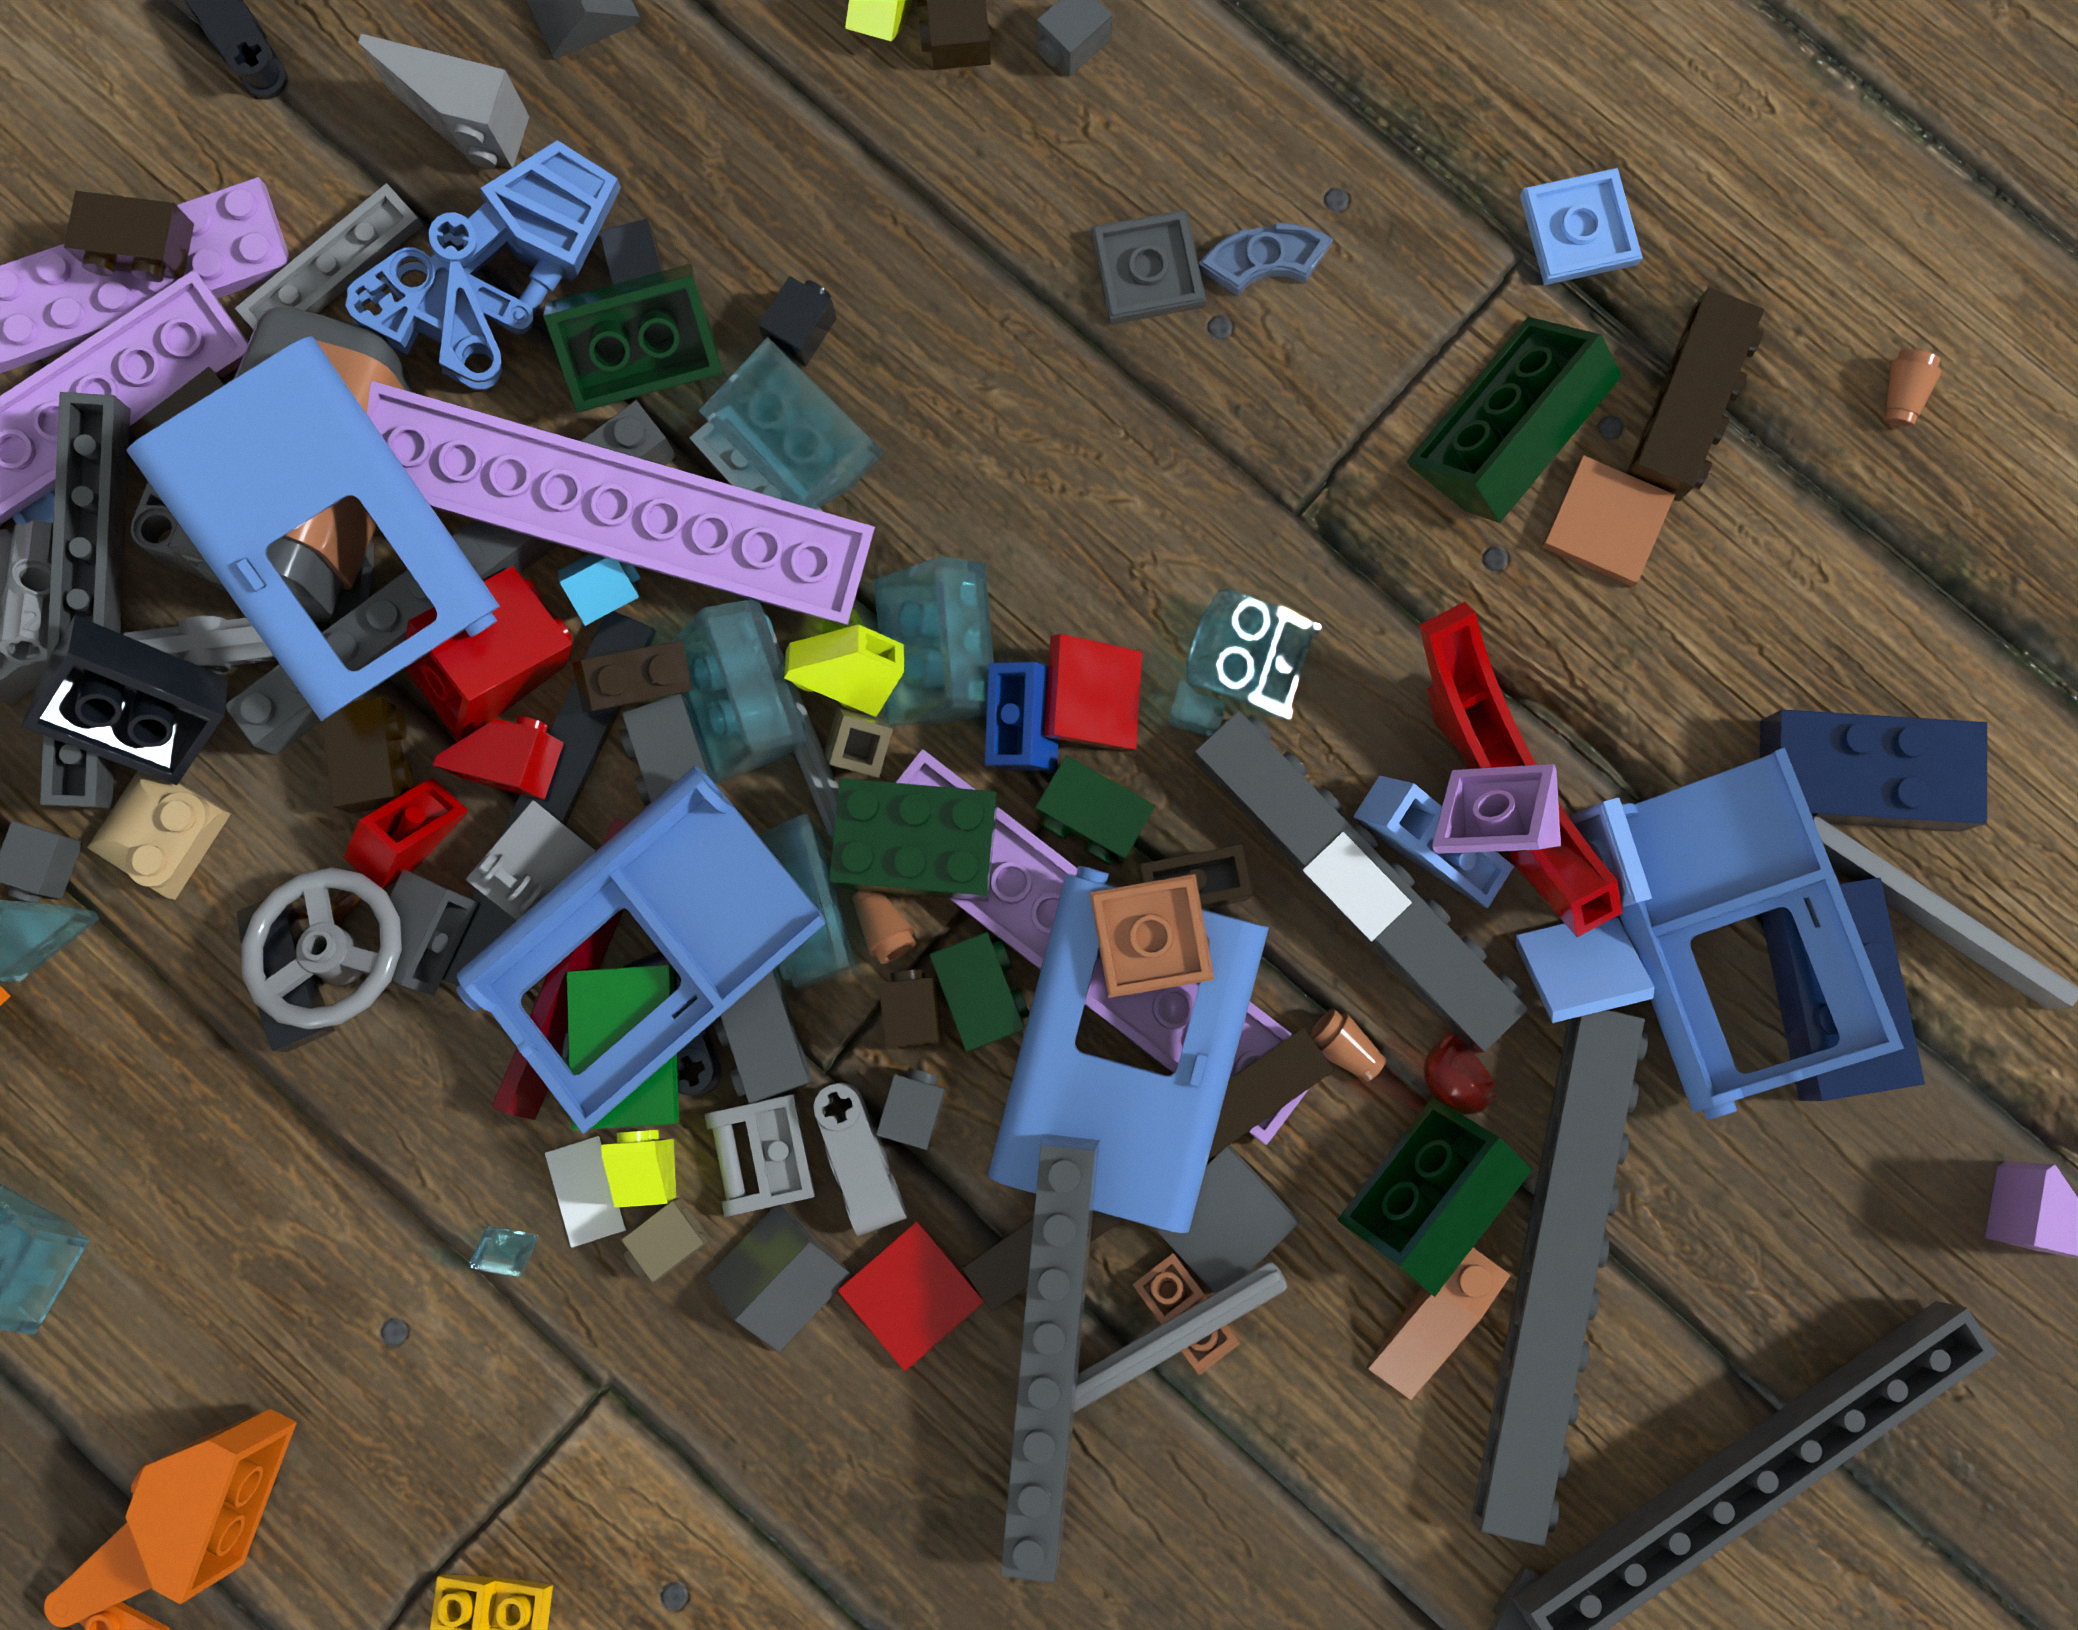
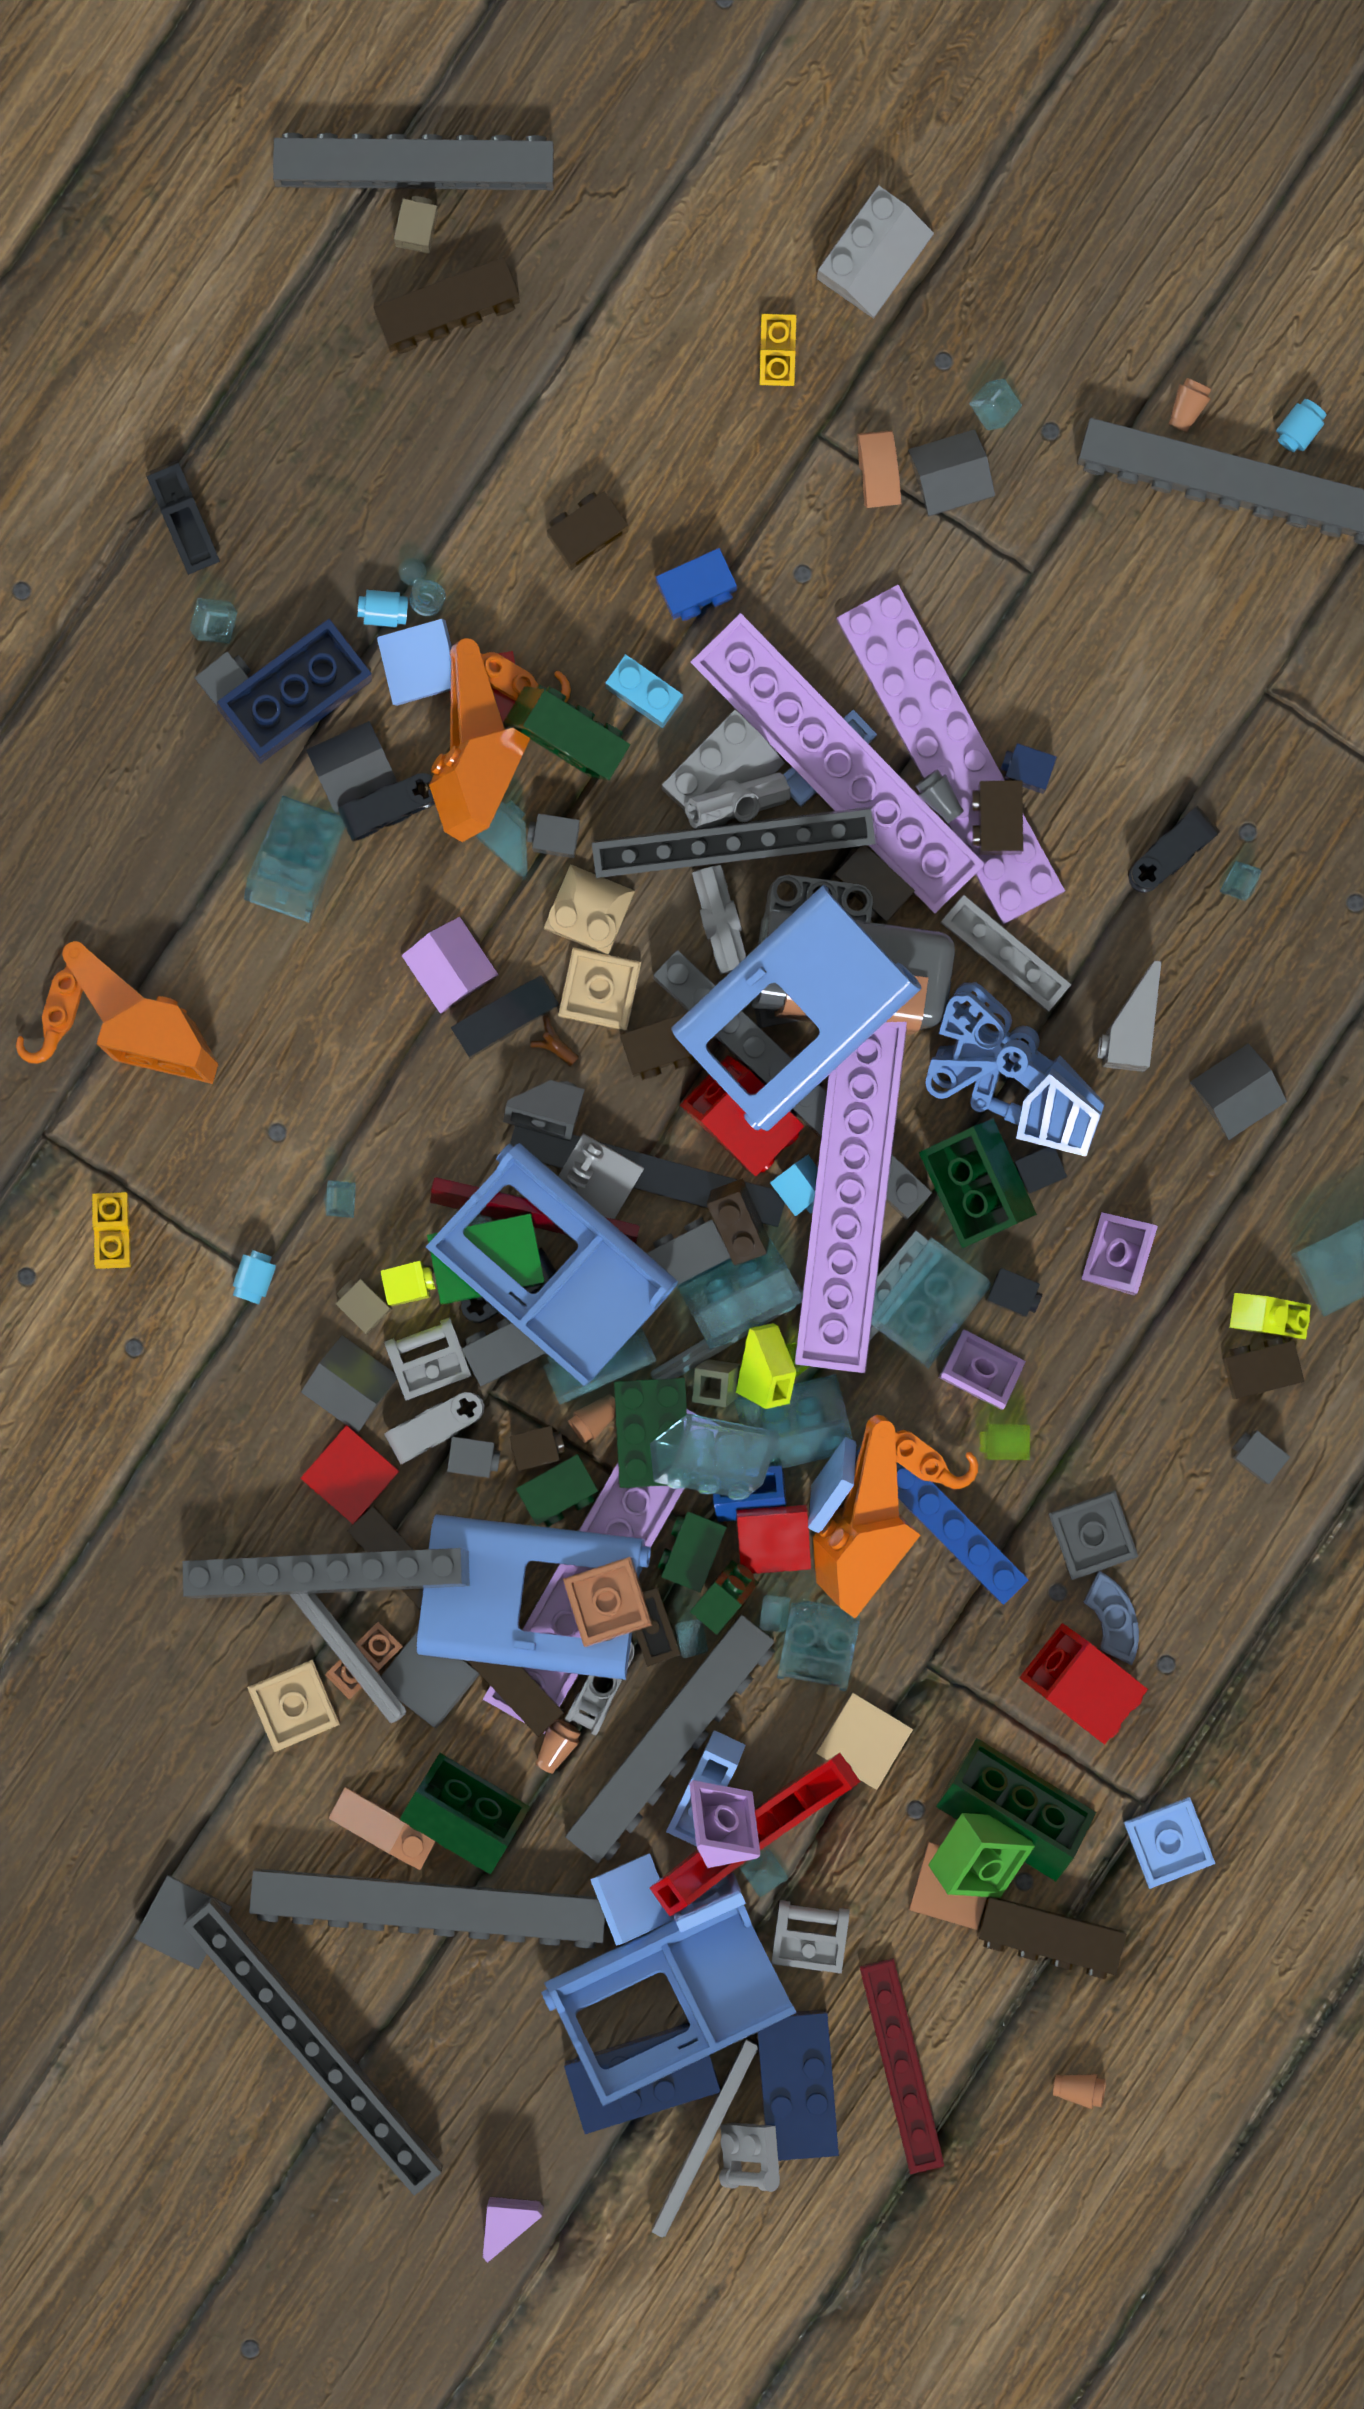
camera: 80 degrees right, 5 degrees up
black slope [22,615,228,785] -> none
light grey piece [241,867,402,1030] -> none
red slope [343,777,468,889] -> none
red slope [433,716,564,800] -> none
white sticker [545,1136,626,1248] -> none
white sticker [1303,832,1412,942] -> none
clear red hair [1423,1033,1496,1115] -> none
none -> medium azure brick [232,1250,276,1304]
none -> tan tile [247,1659,340,1752]
none -> lavender slope [401,917,498,1014]
none -> tan tile [558,948,641,1031]
none -> light grey piece [564,1639,635,1736]
none -> clear light blue slope [650,1414,779,1500]
none -> clear light blue slope [675,1618,708,1658]
none -> dark green brick [690,1560,759,1635]
none -> light grey plate [719,2123,780,2192]
none -> clear light blue slope [740,1849,789,1898]
none -> light grey plate [771,1900,850,1974]
none -> light blue tile [808,1437,857,1533]
none -> orange slope [813,1415,978,1618]
none -> tan tile [816,1692,913,1790]
none -> blue brick [856,1446,1029,1605]
none -> dark red tile [859,1958,944,2174]
none -> dark grey cone [915,769,964,823]
none -> bright green slope [928,1813,1035,1898]
none -> lavender slope [938,1329,1026,1410]
none -> clear neon green brick [979,1424,1030,1460]
none -> dark blue brick [1000,743,1057,794]
none -> red slope [1019,1623,1148,1745]
none -> lavender slope [1082,1212,1158,1295]

